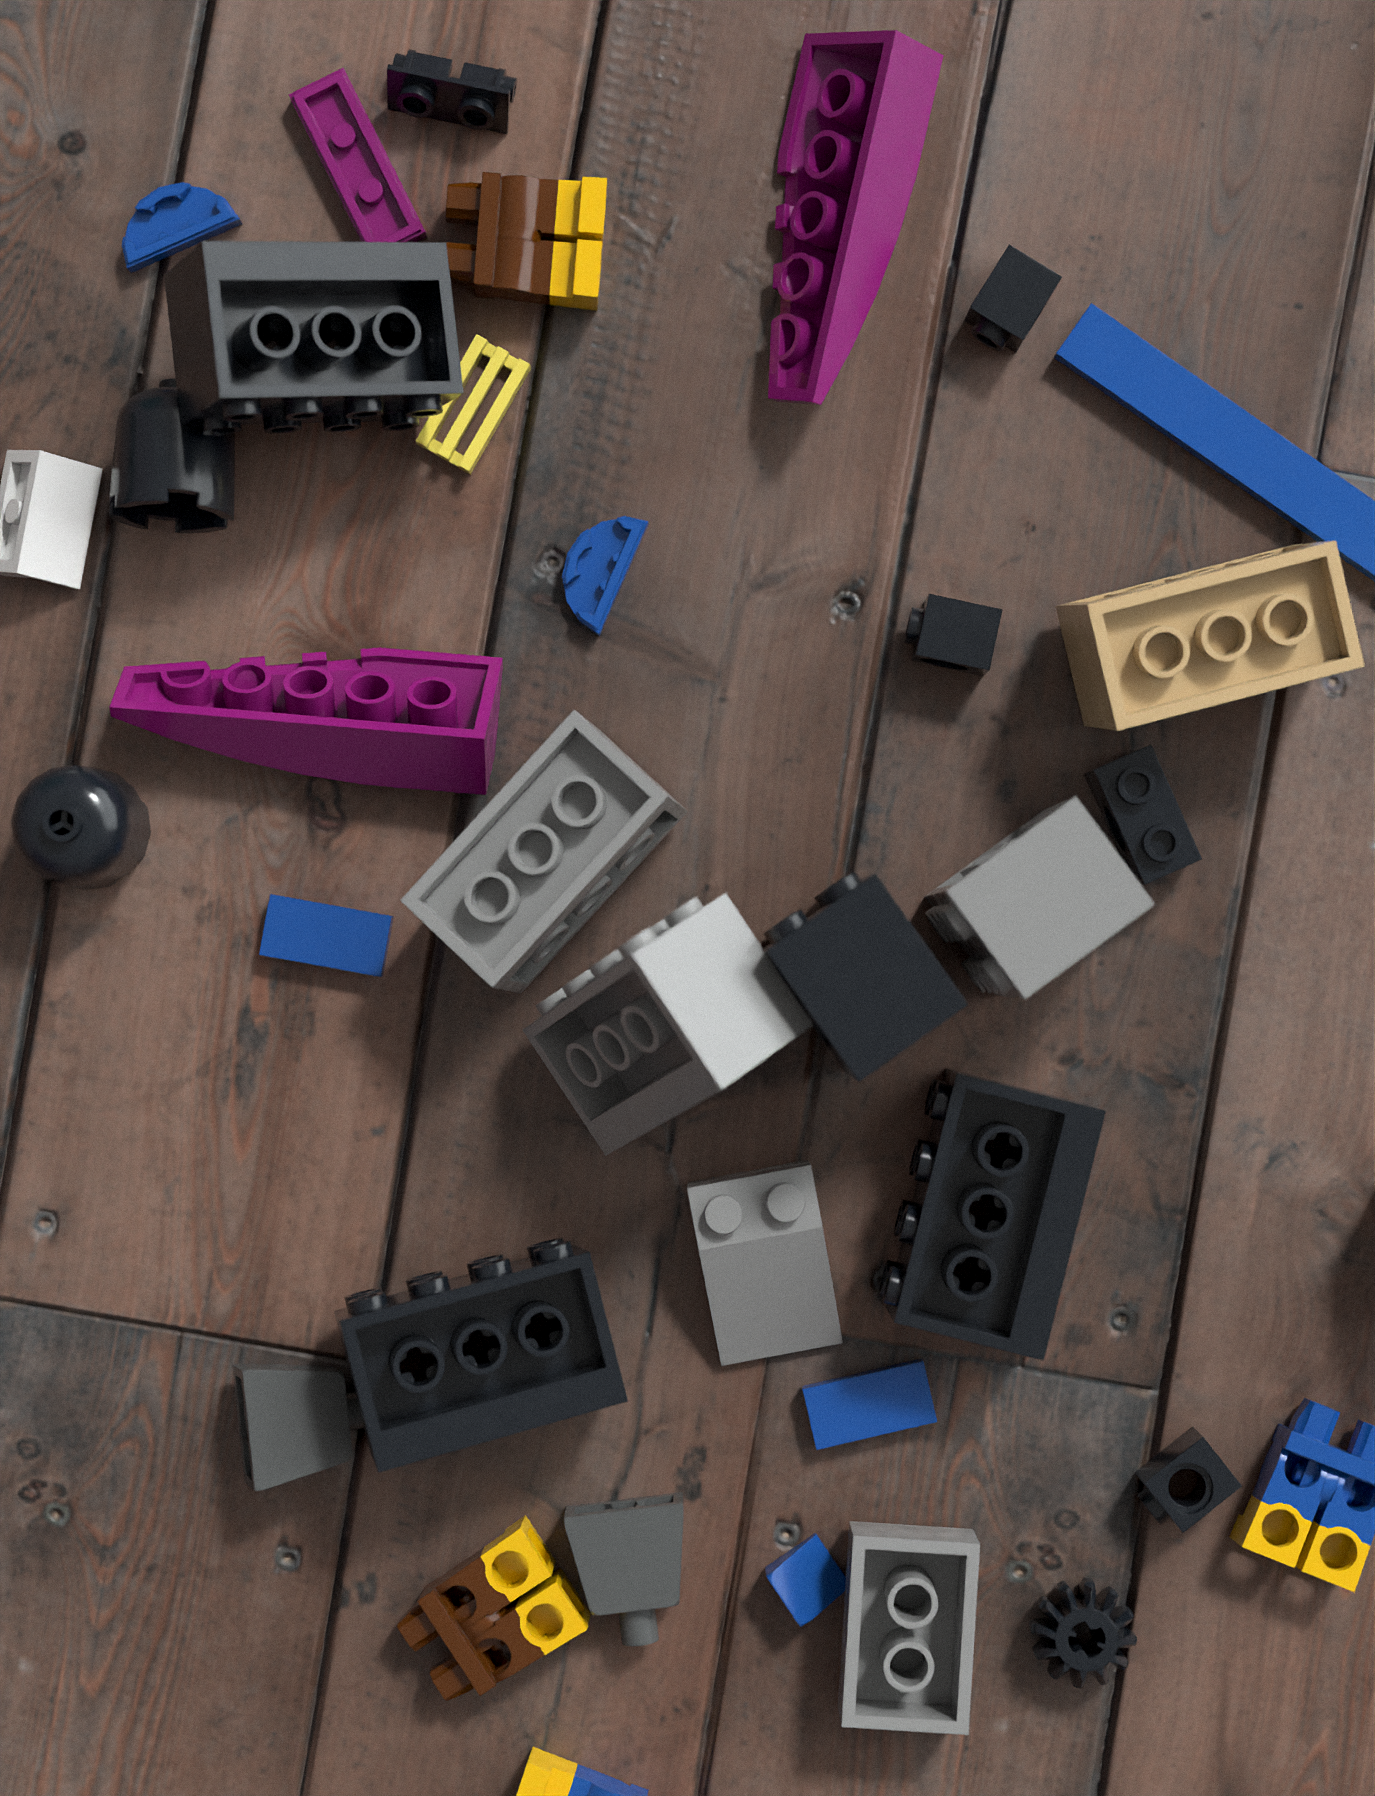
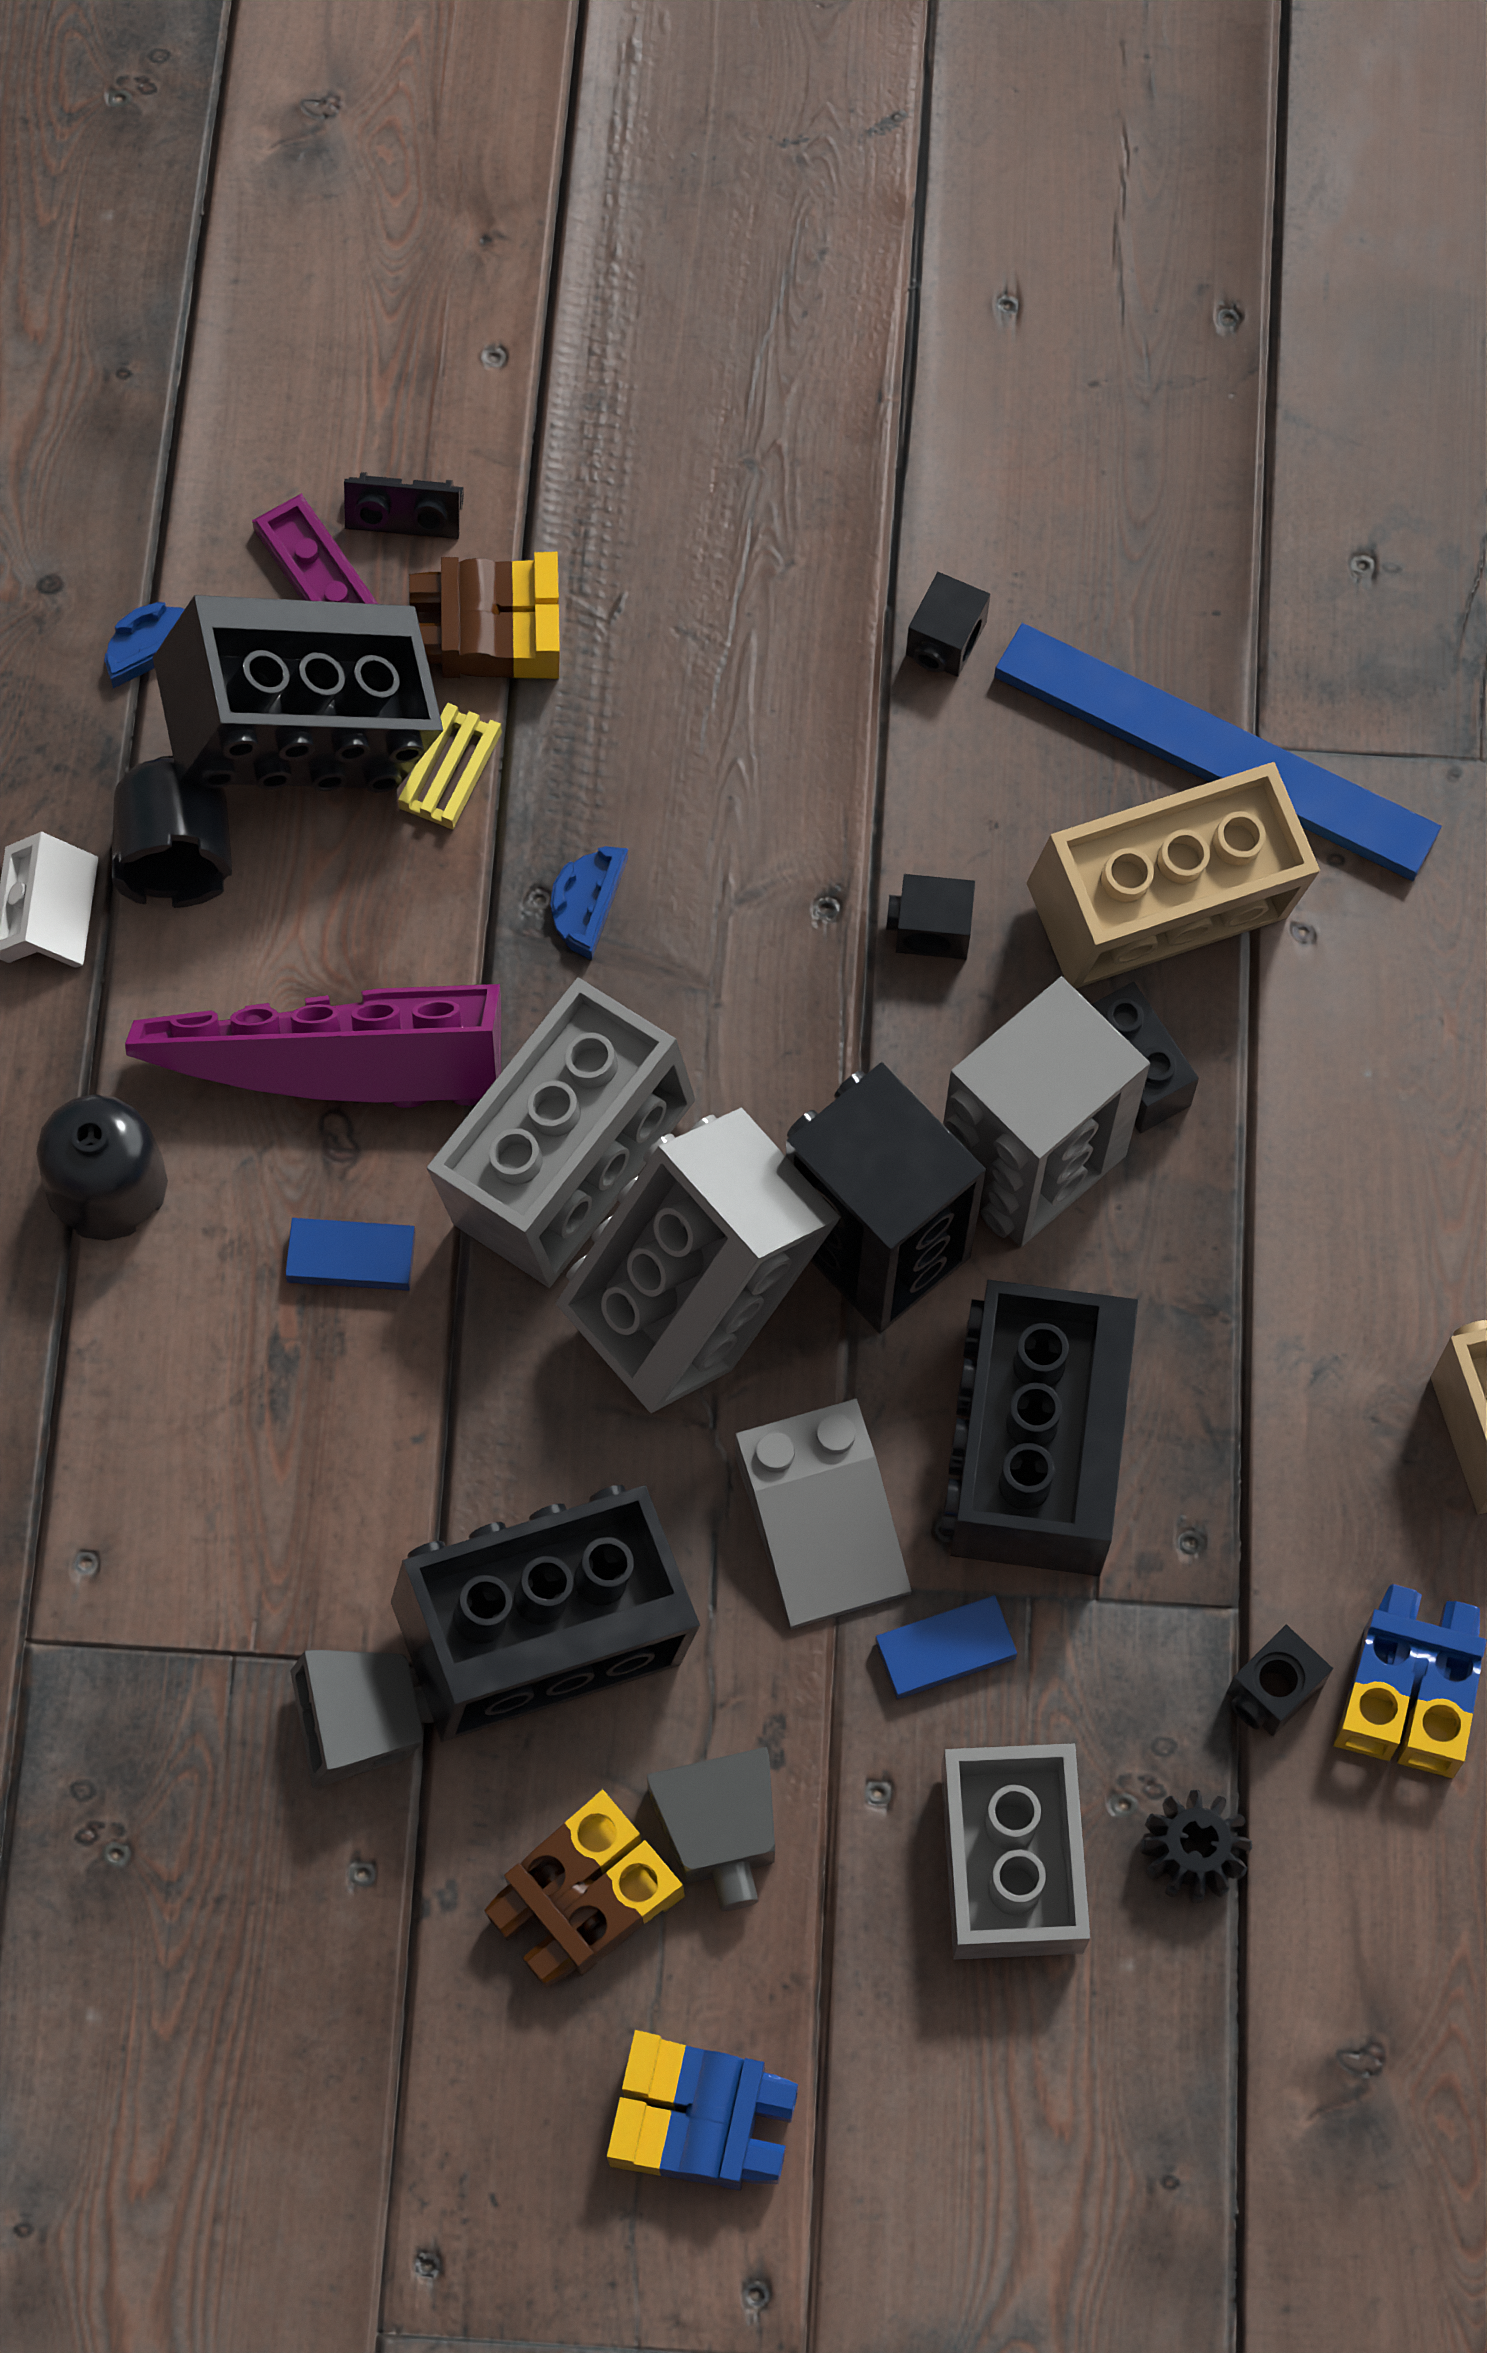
camera: 10 degrees left, 20 degrees down
blue slope [765,1533,846,1627] -> none
magenta wedge [768,30,944,405] -> none

